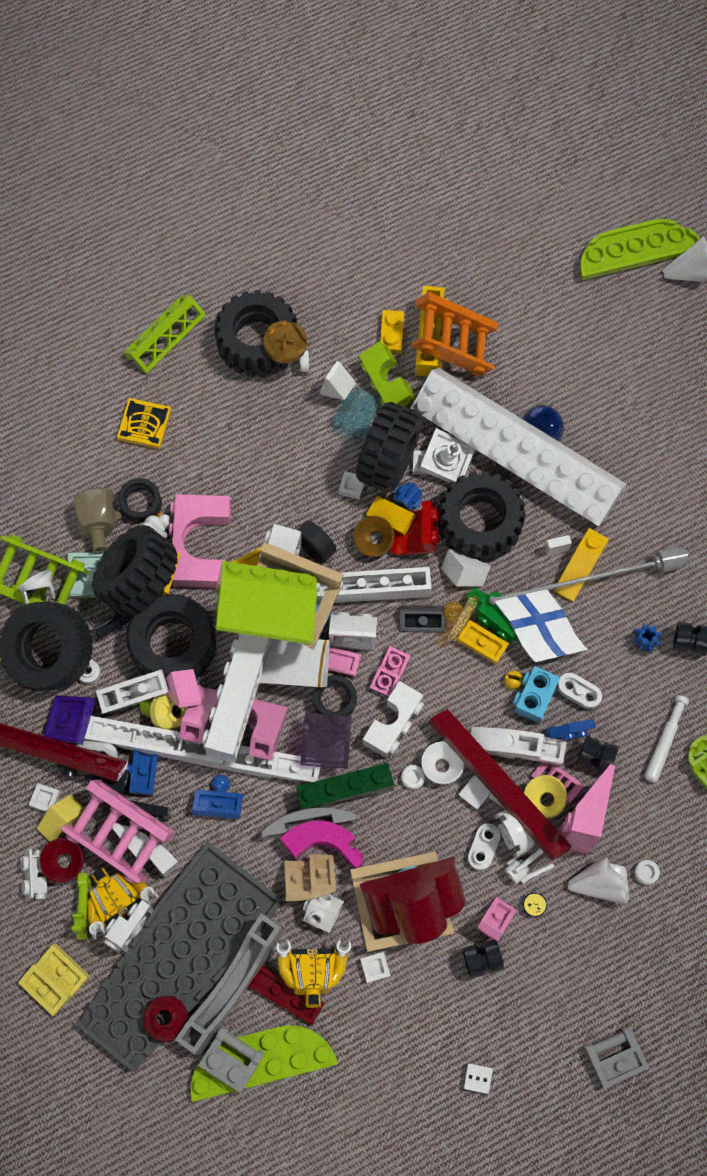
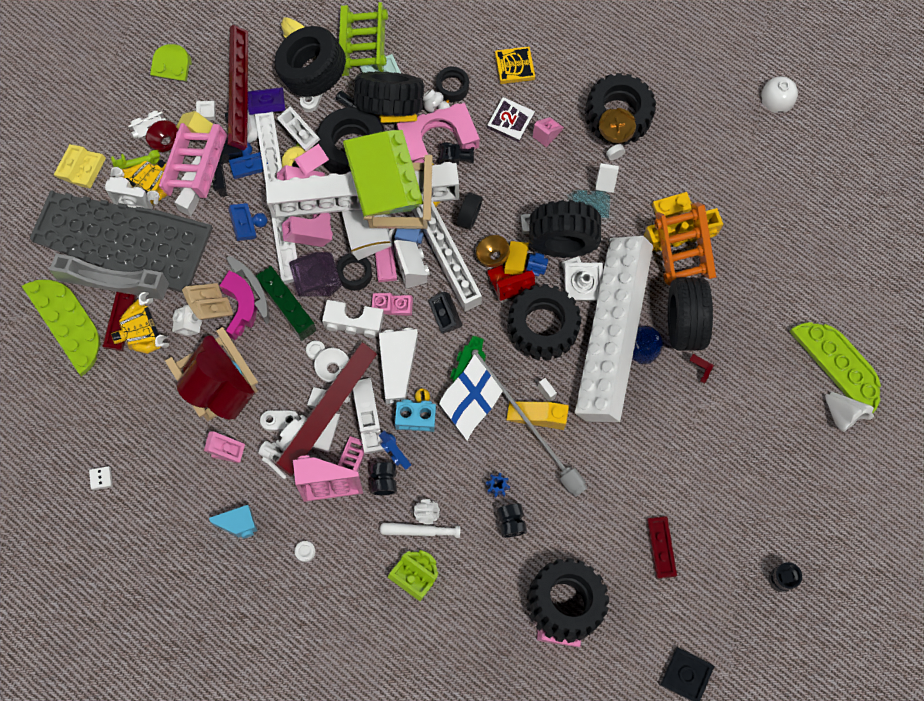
camera: 65 degrees right, 0 degrees up
white piece [18,570,55,604] -> none
dark tan piece [73,487,121,554] -> none
lime fence [123,295,206,373] -> none
dark red piece [143,996,188,1042] -> none
light grey plate [198,1026,265,1093] -> none
lime arch [359,341,416,407] -> none
white tile [360,952,391,984] -> none
white slope [441,548,491,586] -> none
clear yellow tile [442,595,480,642] -> none
yellow plate [457,620,509,665] -> none
black wheel [462,939,504,979] -> none
light yellow tile [522,893,547,918] -> none
light yellow piece [524,775,567,819] -> none
white plate [557,673,602,709] -> none
white hat [568,857,629,904] -> none
light grey plate [584,1026,649,1089] -> none
none -> medium azure slope [209,505,258,539]
none -> white slope [379,328,418,405]
none -> white gear [414,499,440,524]
none -> black connector [438,142,474,165]
none -> tile [487,97,535,142]
none -> bright pink slope [533,117,564,147]
none -> black tyre [668,277,713,351]
none -> dark red tile [689,354,715,384]
none -> white cylinder [761,76,798,113]

